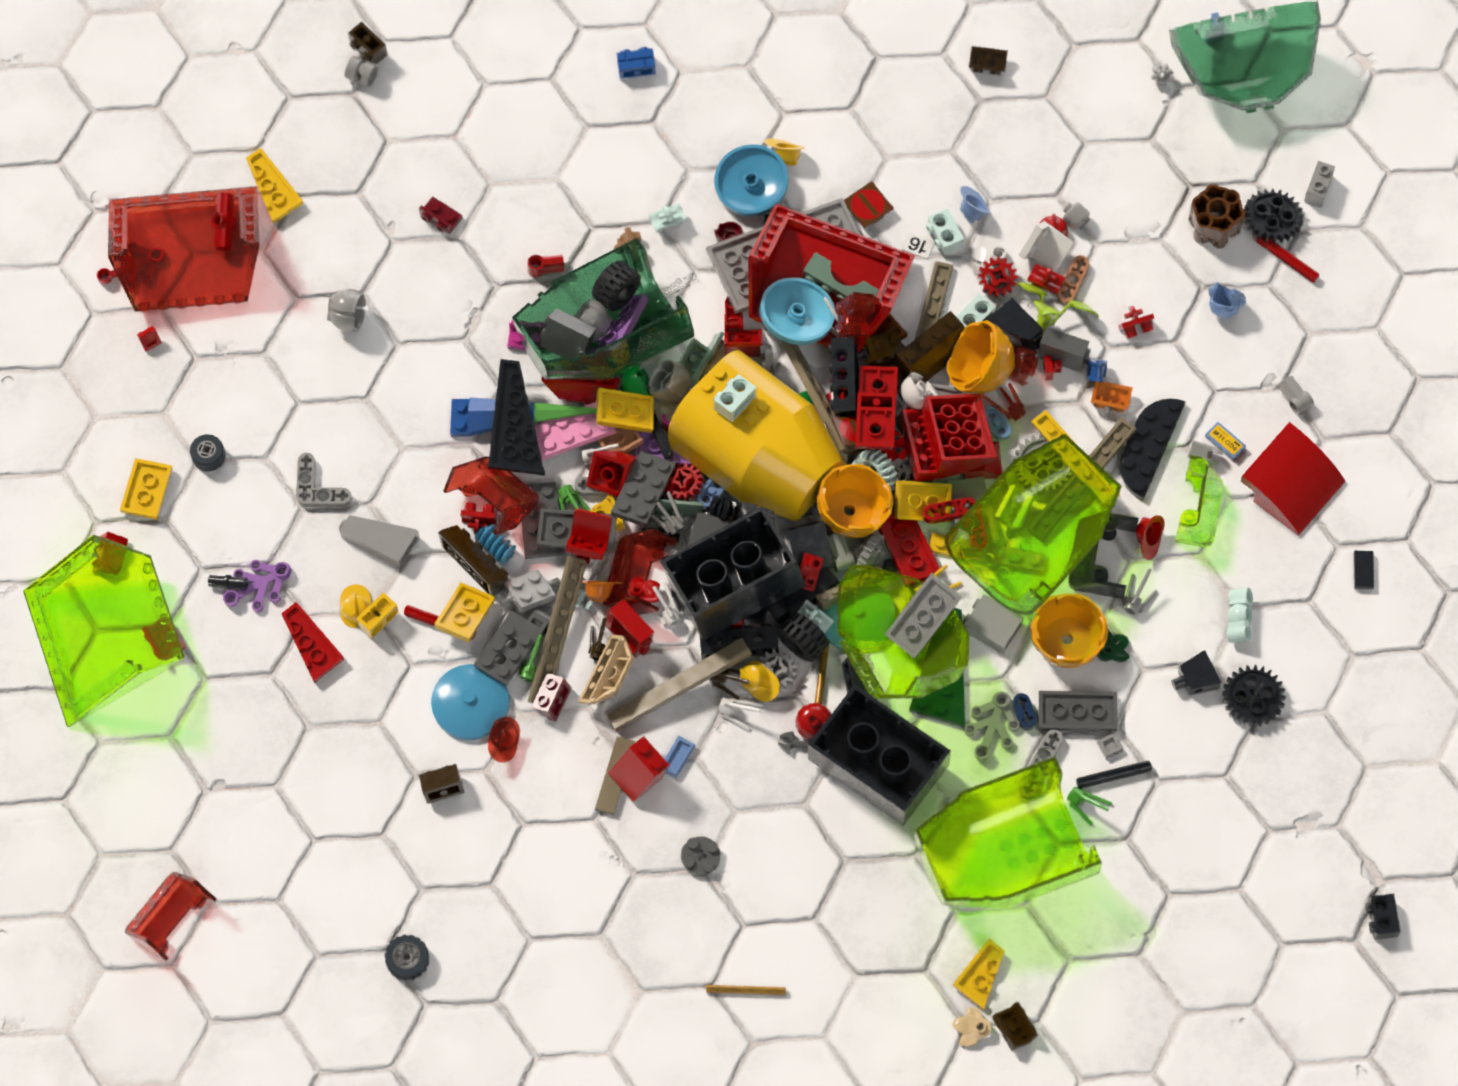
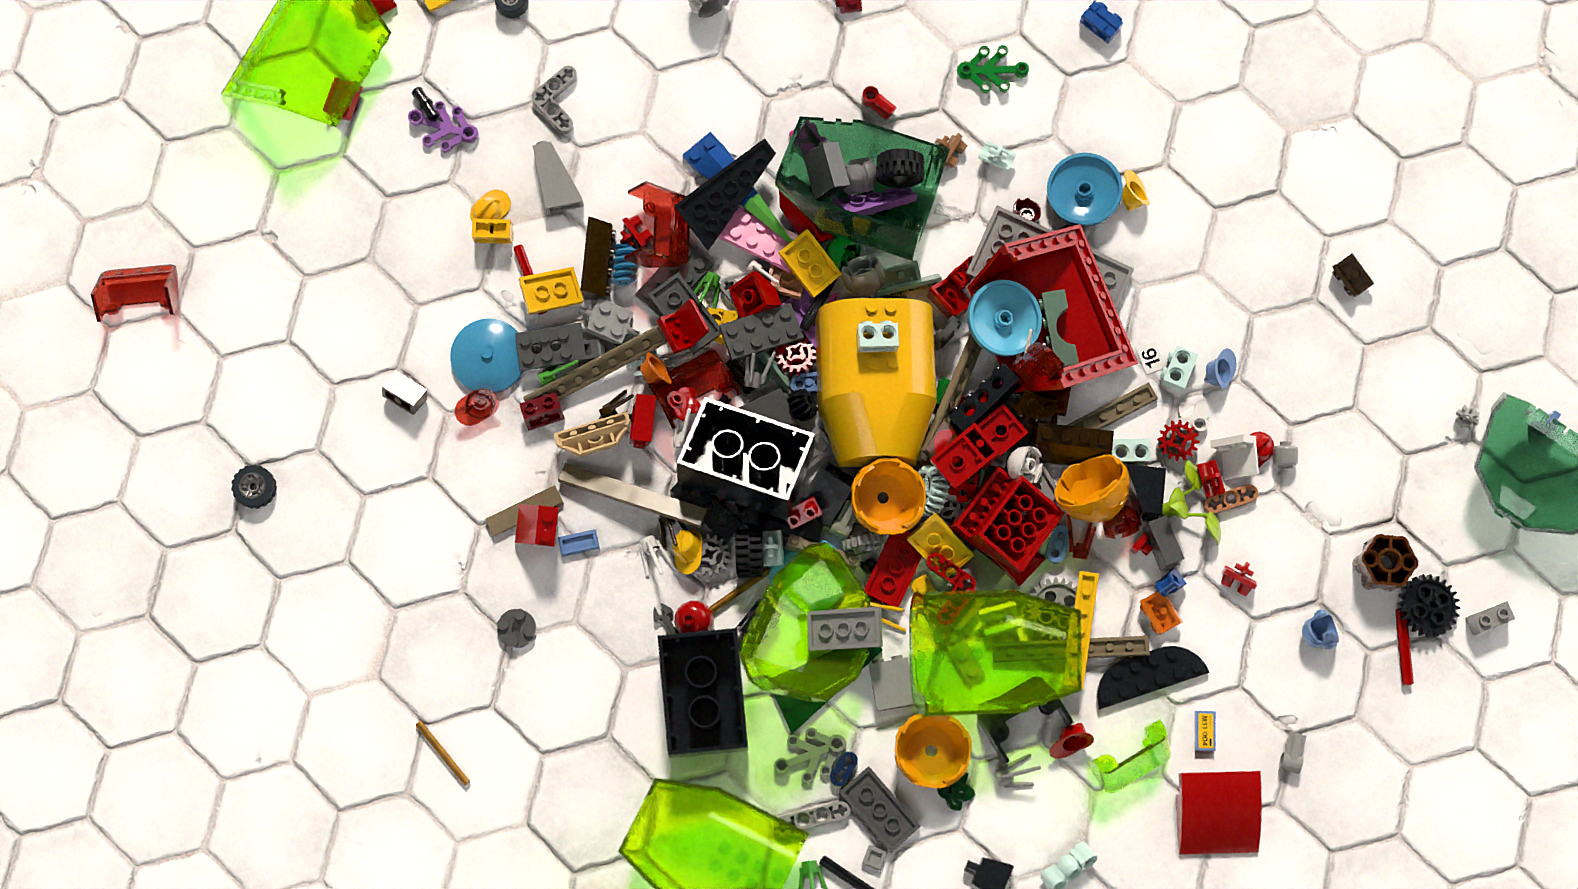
camera: 45 degrees right, 10 degrees up
red wing [281,602,345,683] -> none
piece [844,181,894,228] -> none
light grey piece [1188,440,1223,465] -> none
none -> green plant [957,45,1029,93]

